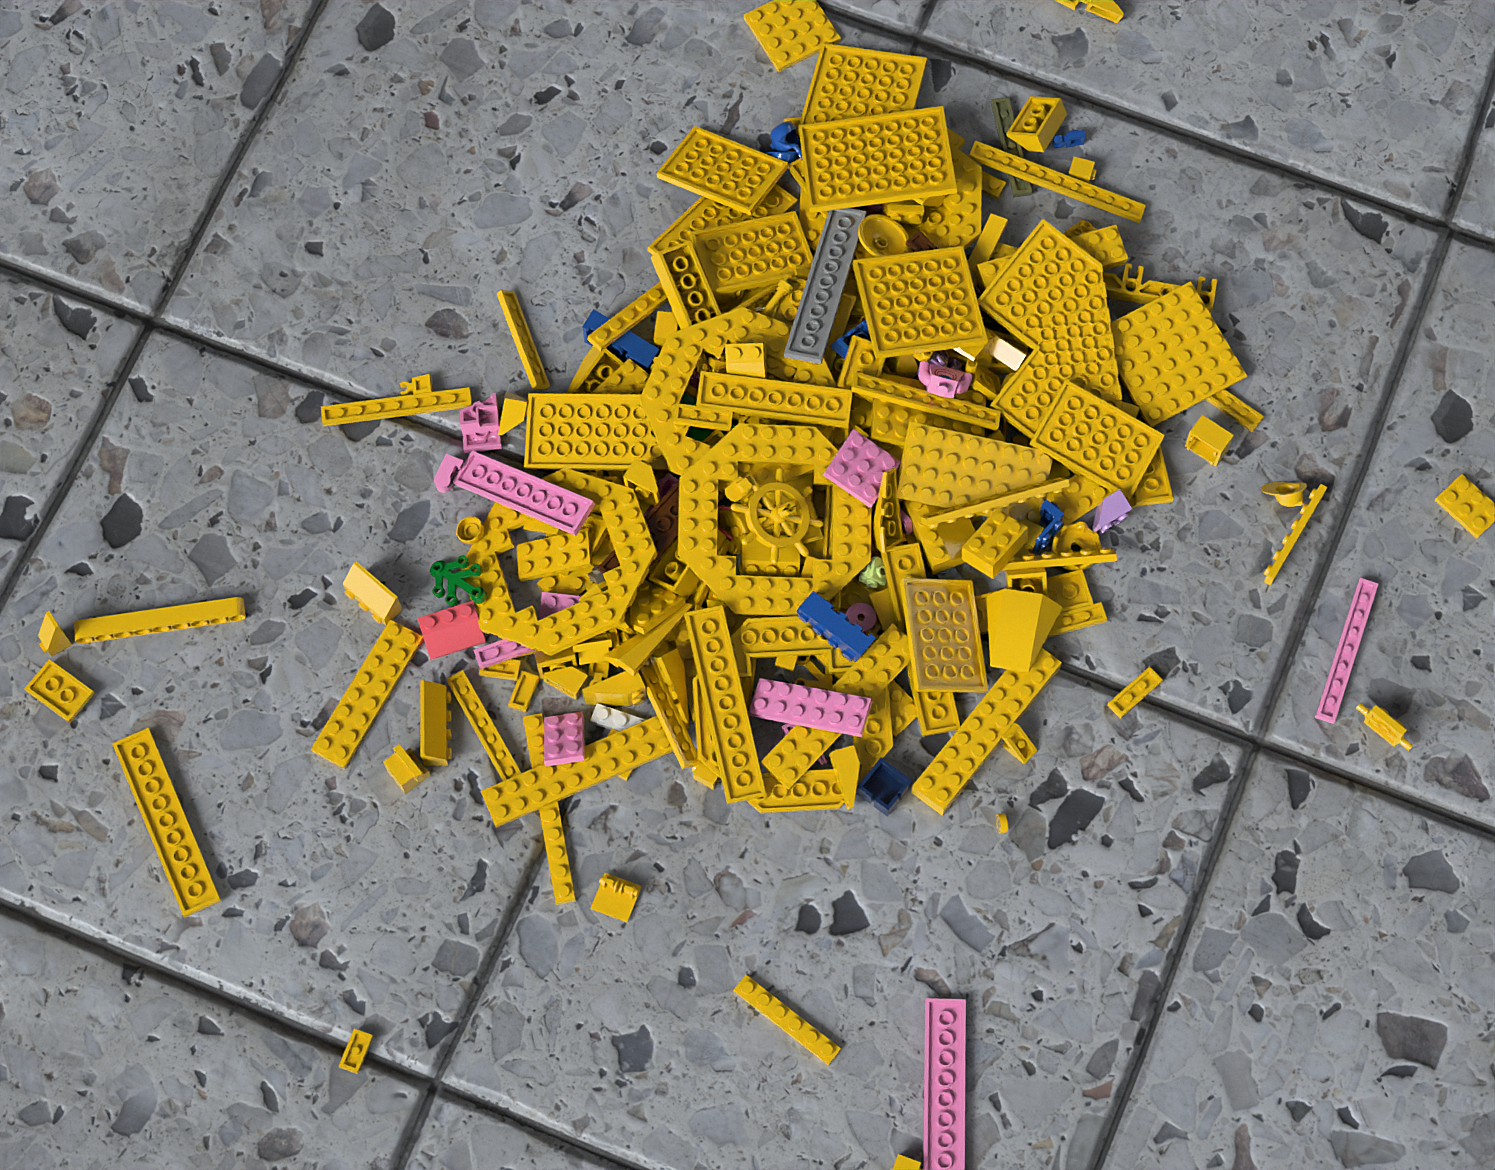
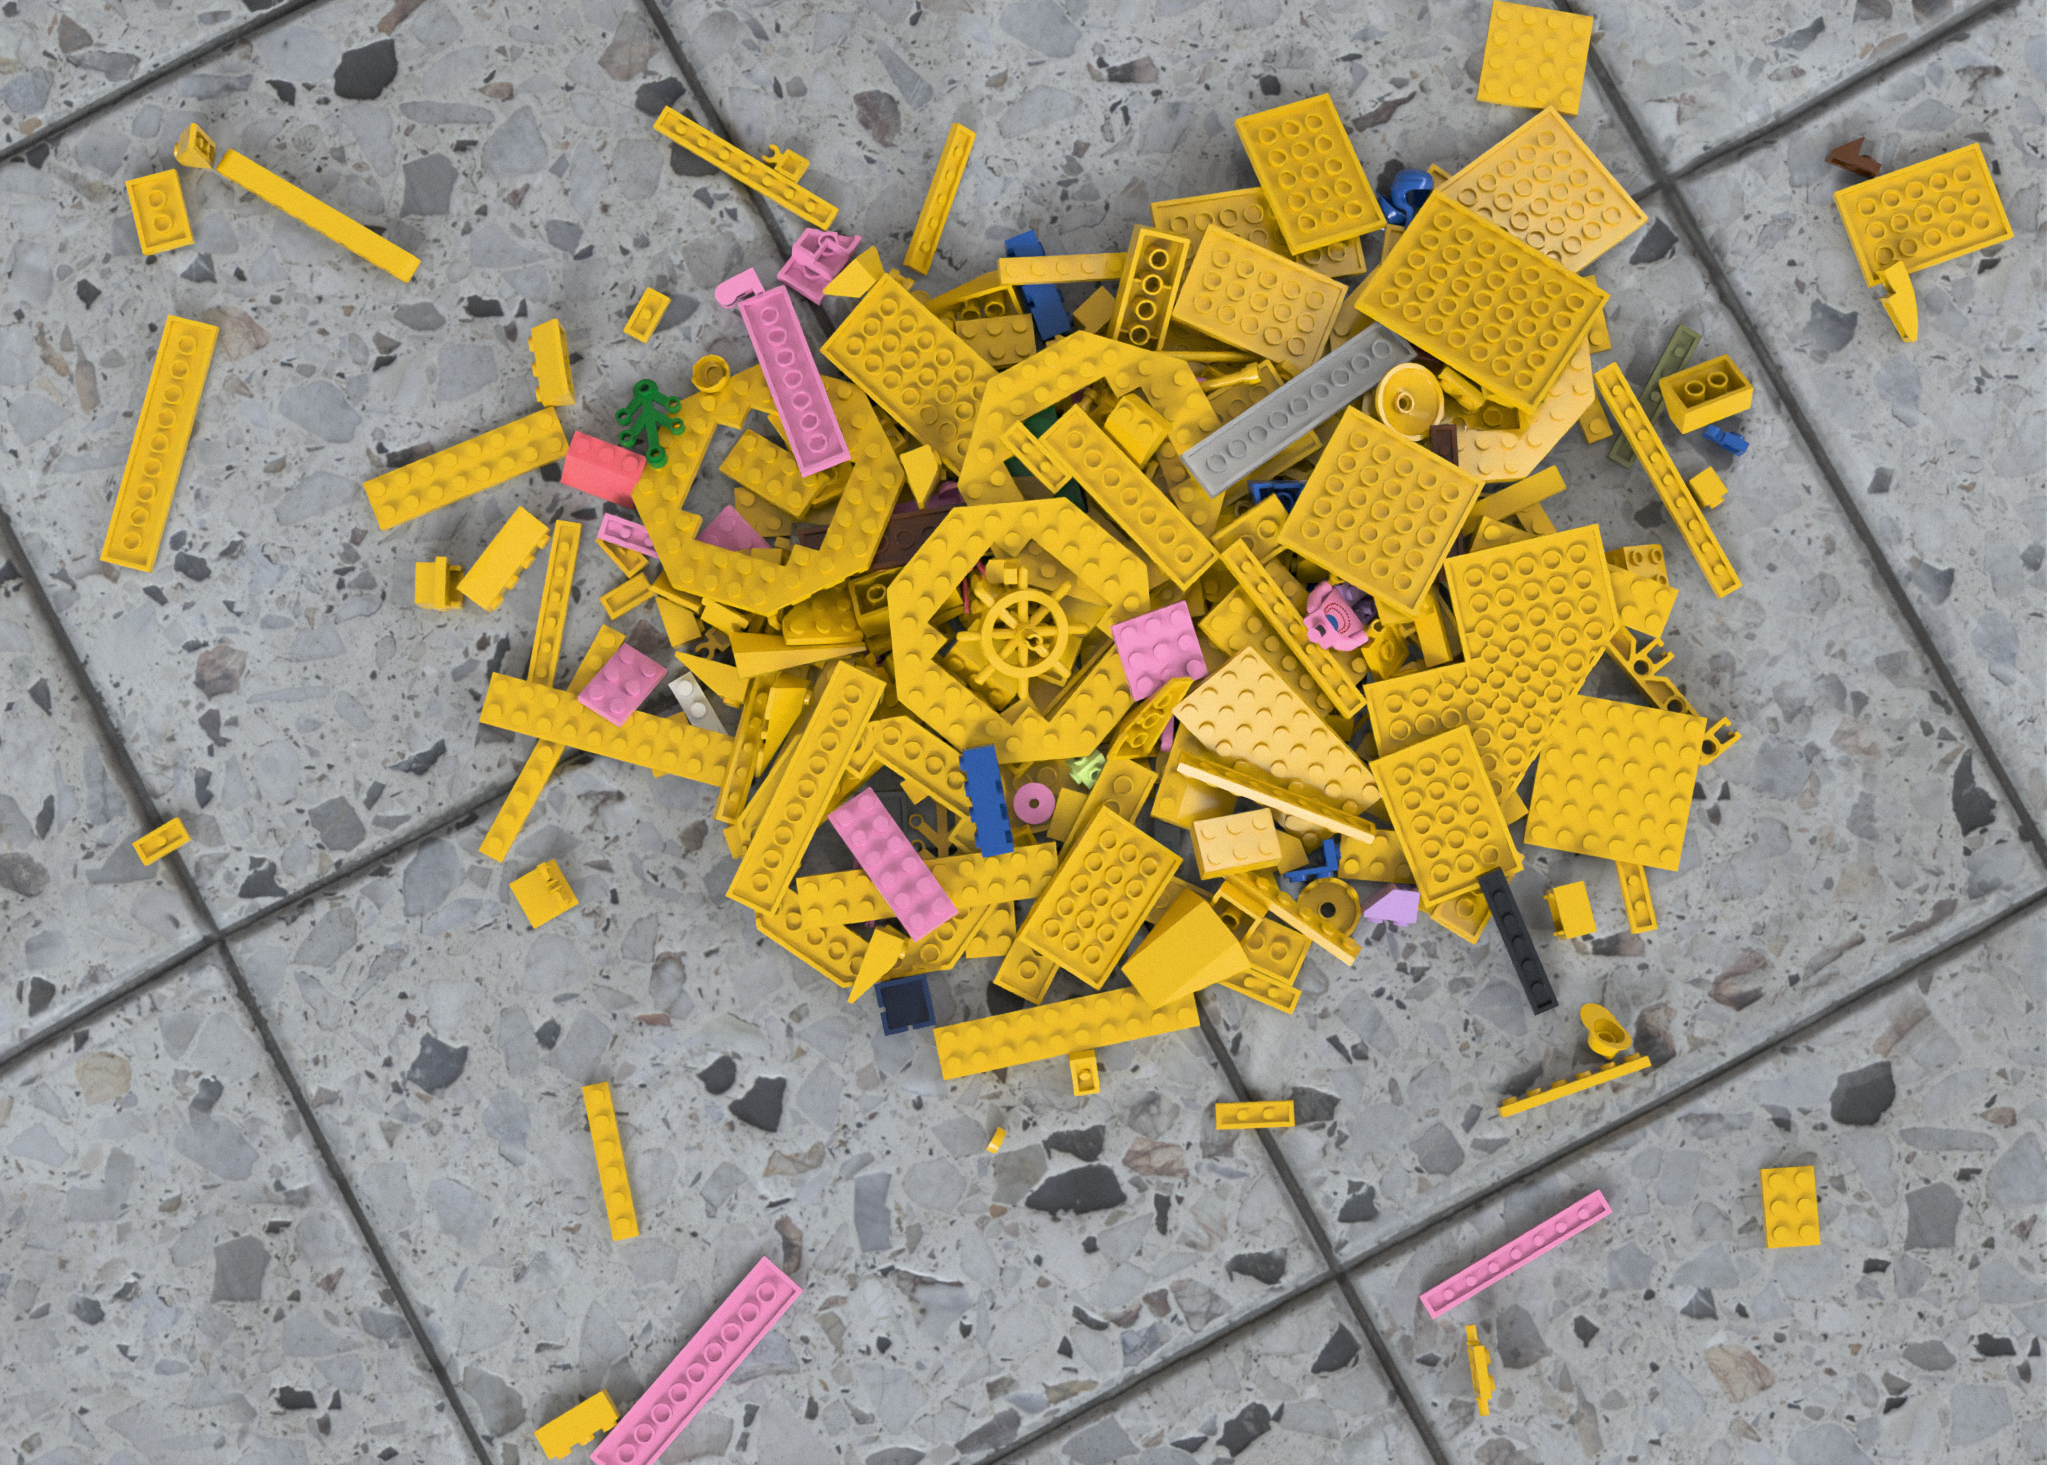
camera: 40 degrees right, 15 degrees up
none -> yellow plate [623,287,671,345]
none -> black plate [1476,866,1559,1016]

